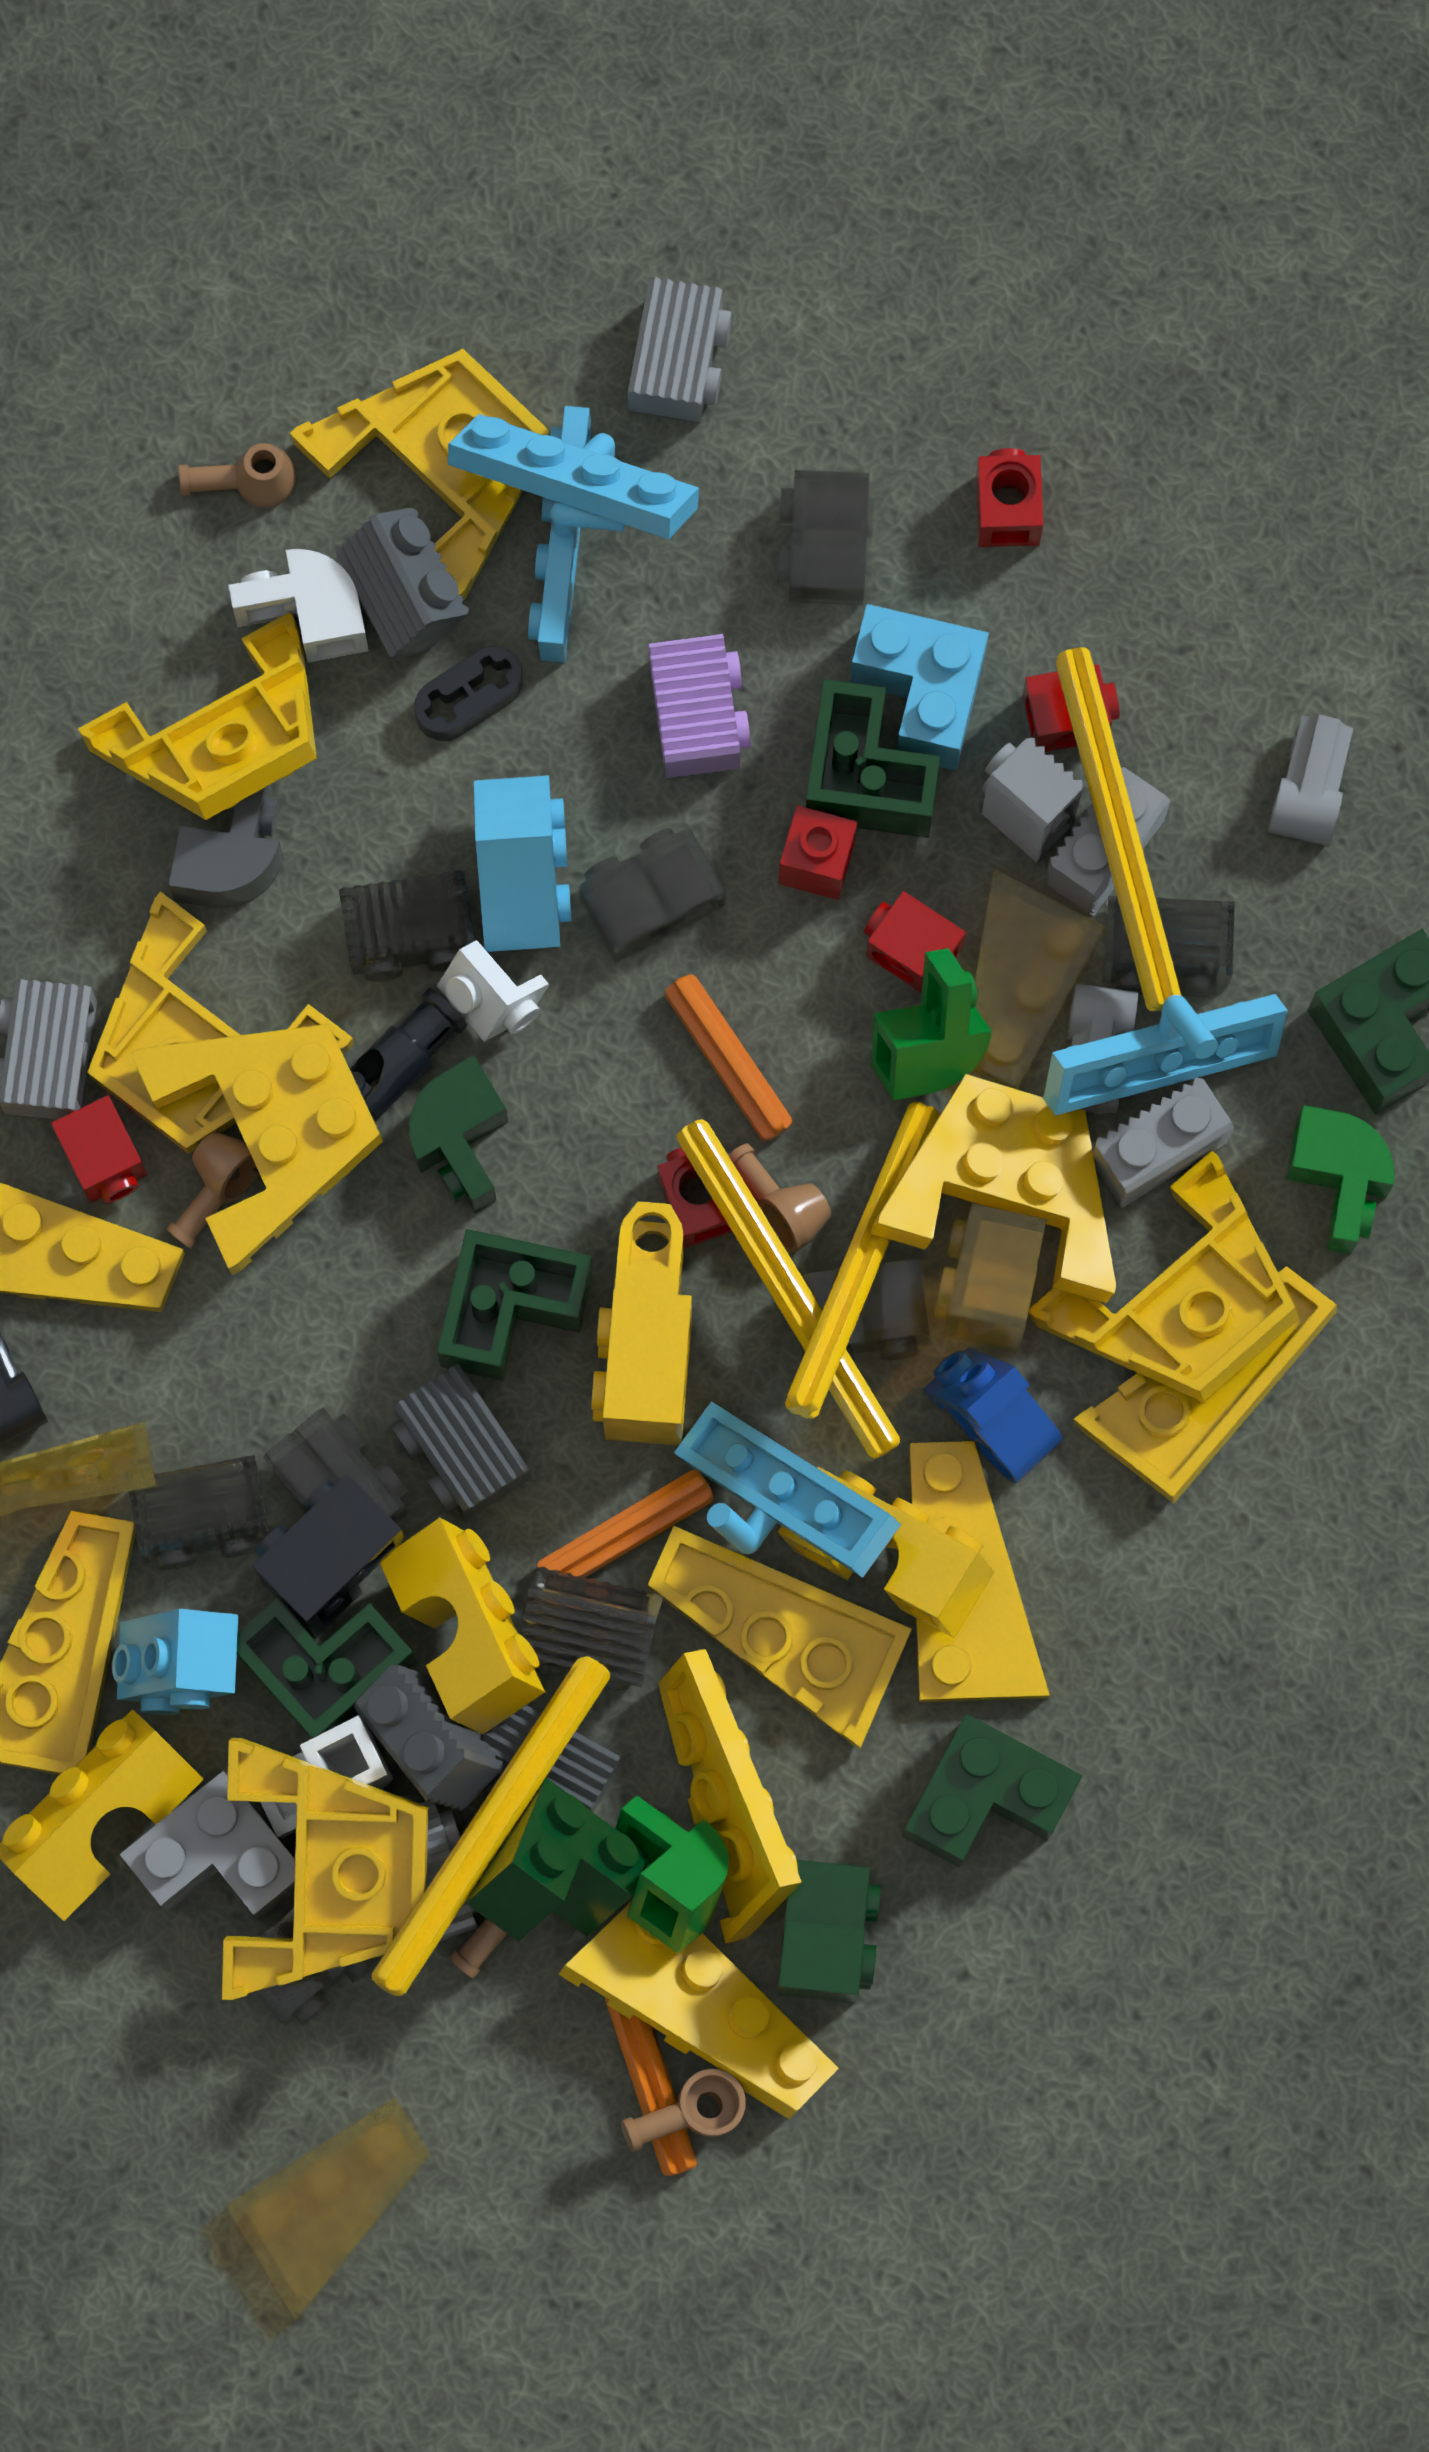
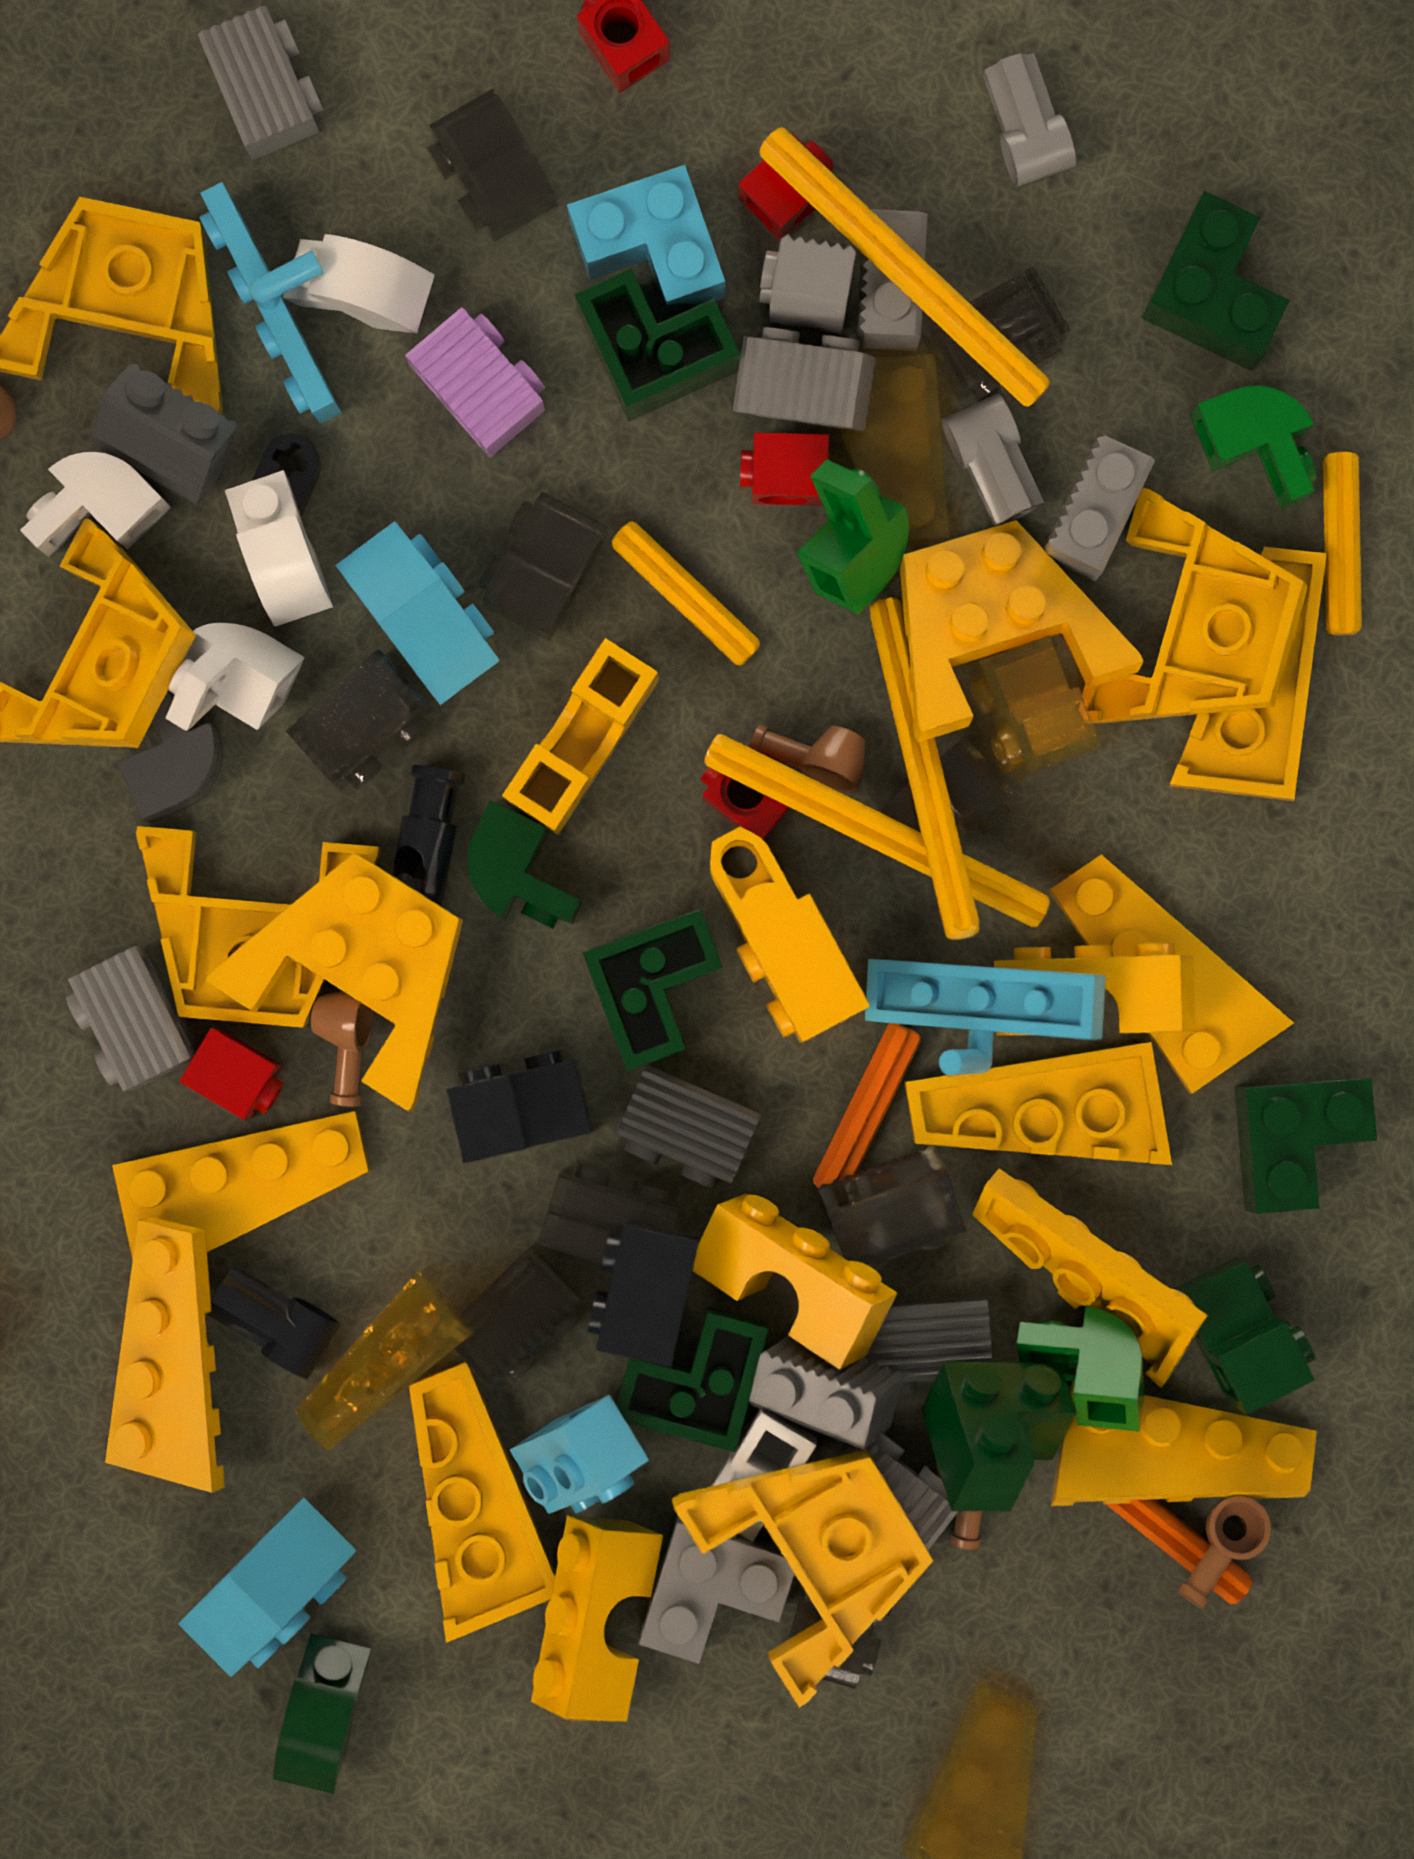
camera: 30 degrees left, 10 degrees up
yellow axle [371,1656,610,1996] -> none
white bracket [437,940,549,1042] -> none
medium azure plate [448,414,699,540] -> none
orange axle [664,974,792,1141] -> none
red brick [779,805,858,900] -> none
blue pin [922,1347,1063,1484] -> none
medium azure plate [1043,994,1288,1116] -> none
none -> white brick [166,623,305,731]
none -> white brick [225,470,333,627]
none -> white brick [283,234,435,333]
none -> black brick [447,1050,593,1164]
none -> yellow arch [502,638,659,835]
none -> yellow axle [611,521,760,666]
none -> light grey brick [733,327,876,432]
none -> yellow axle [1323,452,1362,636]

